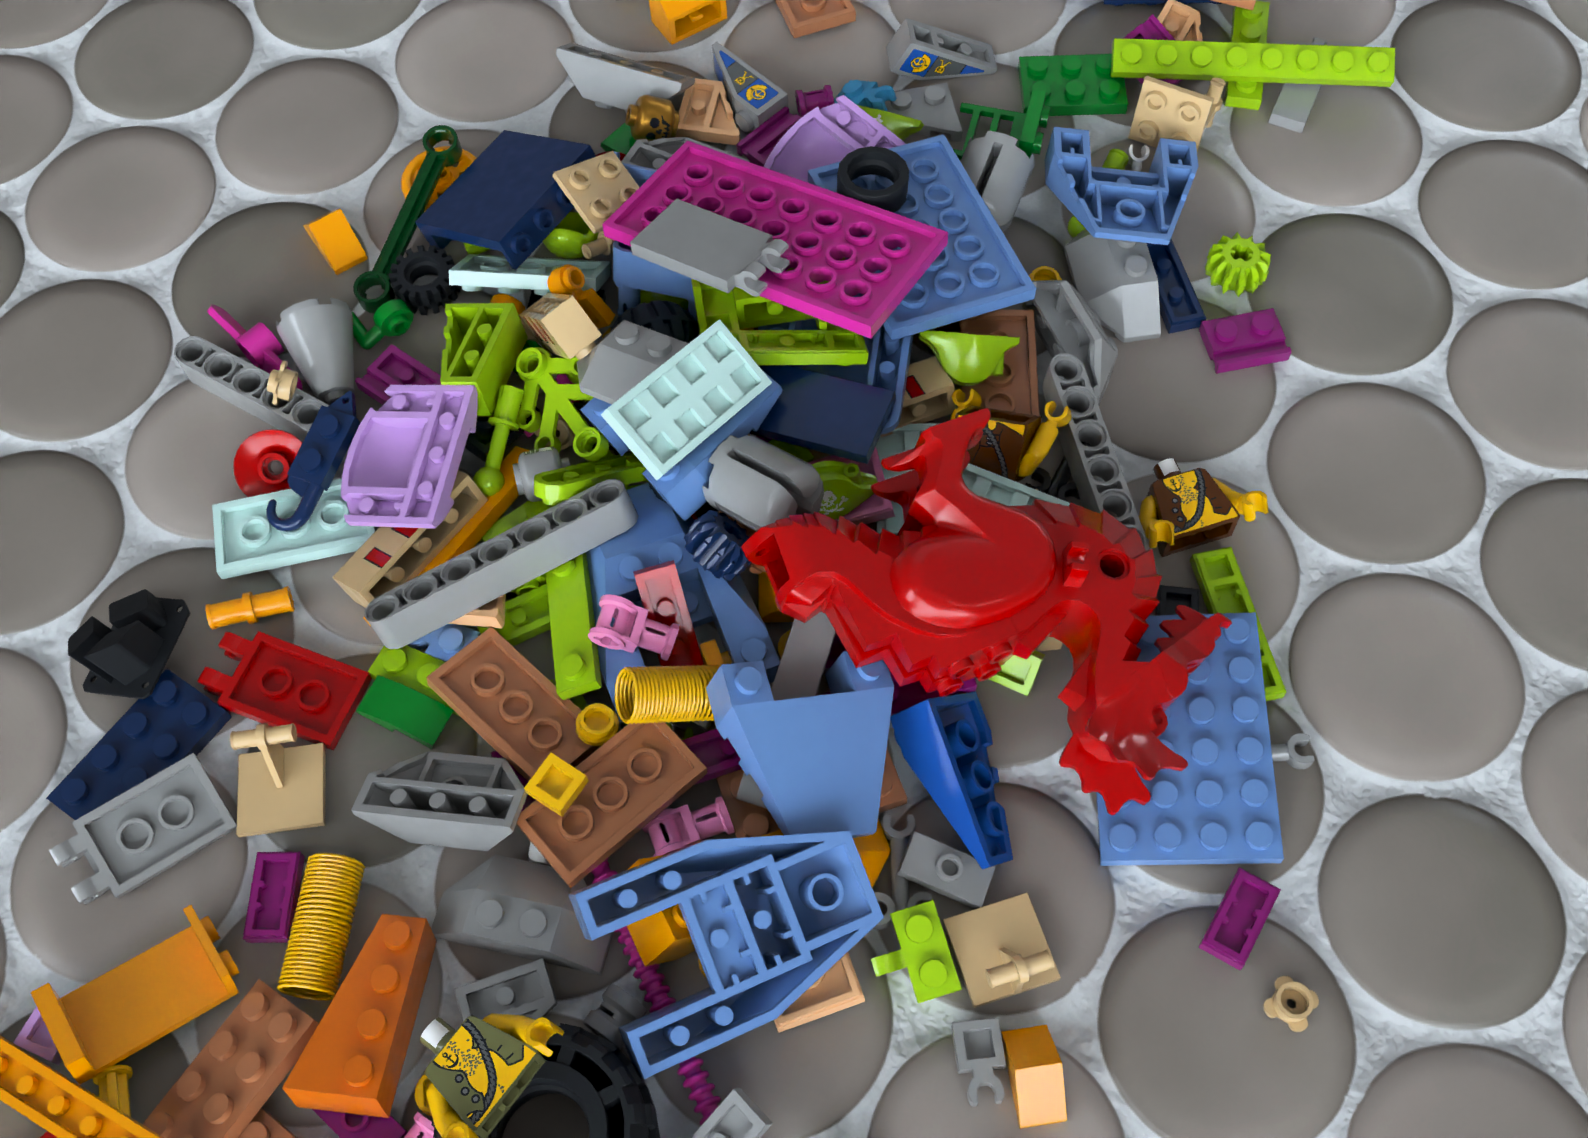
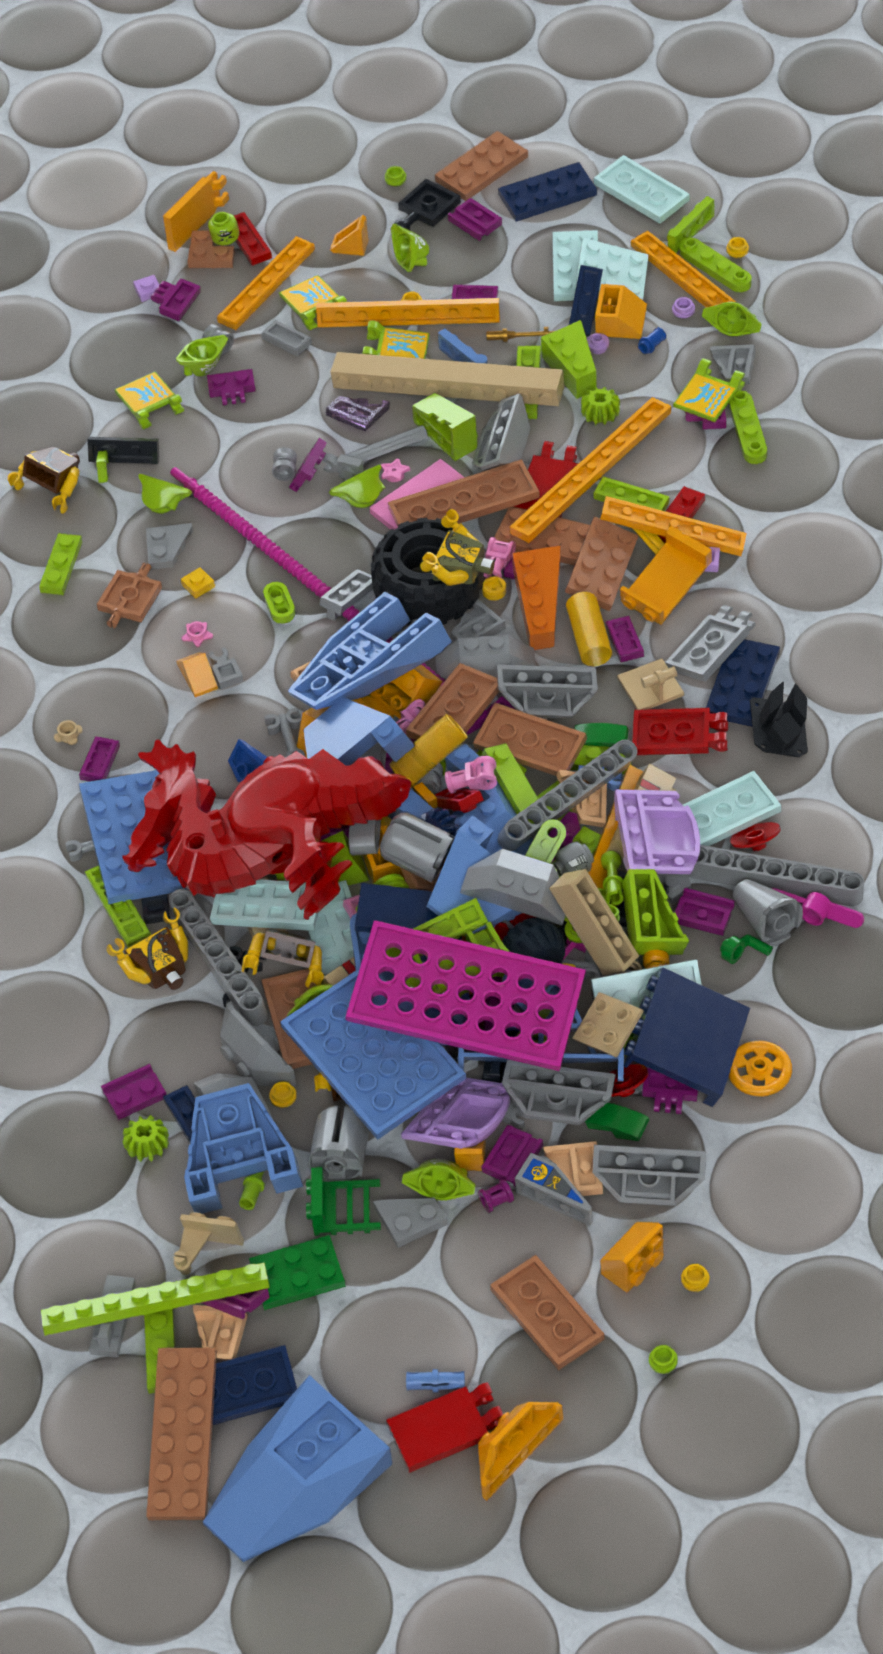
camera: 165 degrees right, 10 degrees down
light orange pin [205,586,295,630] -> none
dark blue plate [266,391,361,532] -> none
tan plate [267,360,298,405] -> none
light orange slope [303,208,368,275] -> none
dark green piece [353,125,462,314] -> none
black tyre [389,245,461,315] -> none
yellow plate [524,752,589,817] -> none
light orange plate [547,264,615,329] -> none
yellow plate [576,703,619,746] -> none
light aqua plate [601,319,772,481] -> none
pearl gold head [625,95,679,142] -> none
light grey tile [630,199,790,297] -> none
dark azure plate [834,80,897,111] -> none
black tyre [837,146,909,213] -> none
lime plate [871,900,962,1003] -> none
light grey slope [886,18,997,80] -> none
light grey plate [896,831,996,909] -> none
tan plate [943,893,1061,1008] -> none
white hand [1125,143,1150,172] -> none

